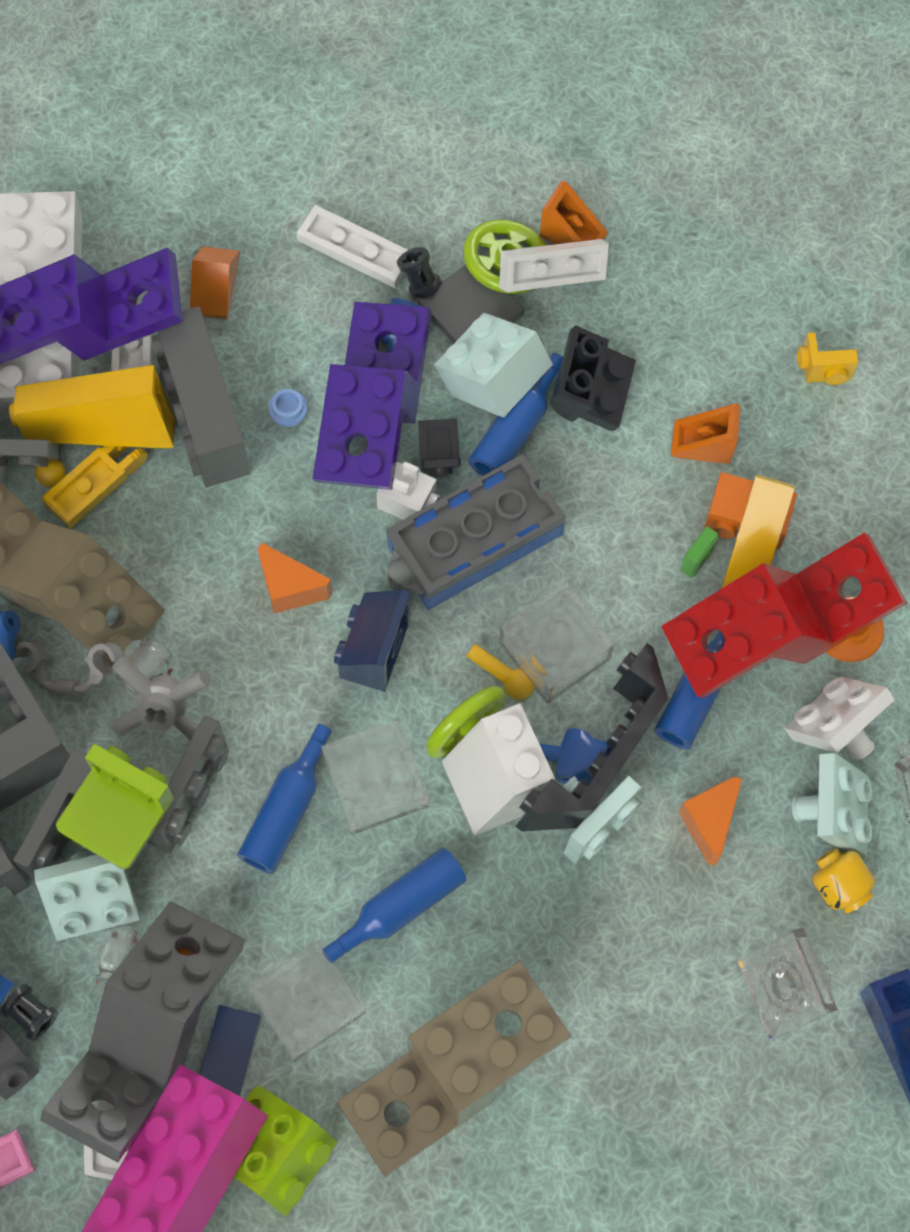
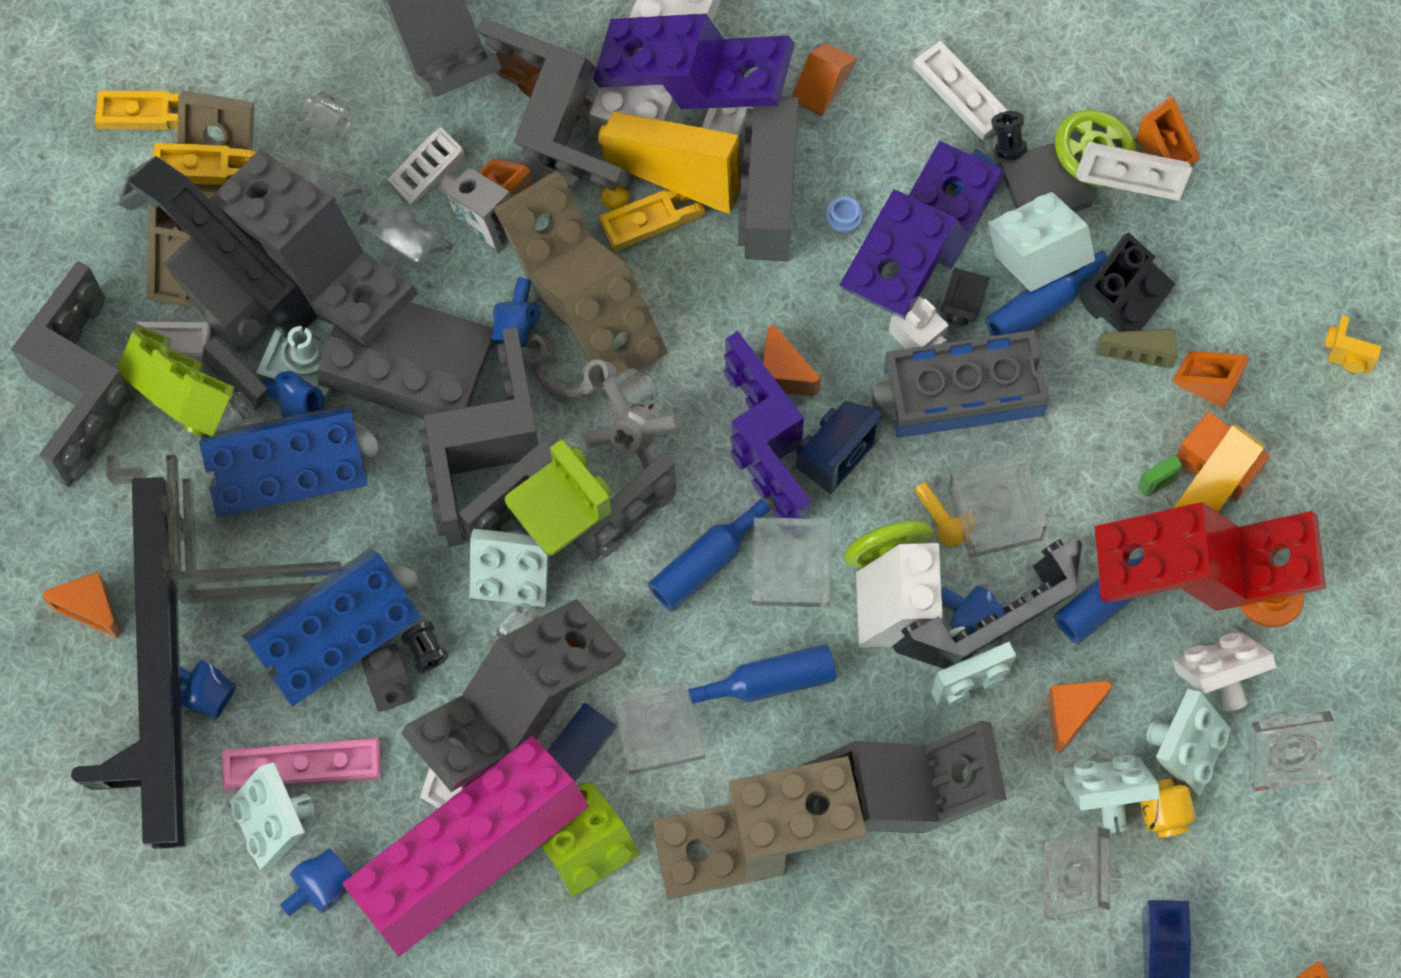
camera: 25 degrees right, 0 degrees up
none -> dark purple bracket [724,331,811,535]
none -> dark grey bracket [796,721,1007,853]
none -> light aqua plate [1063,755,1160,833]
none -> olive slope [1095,328,1178,368]

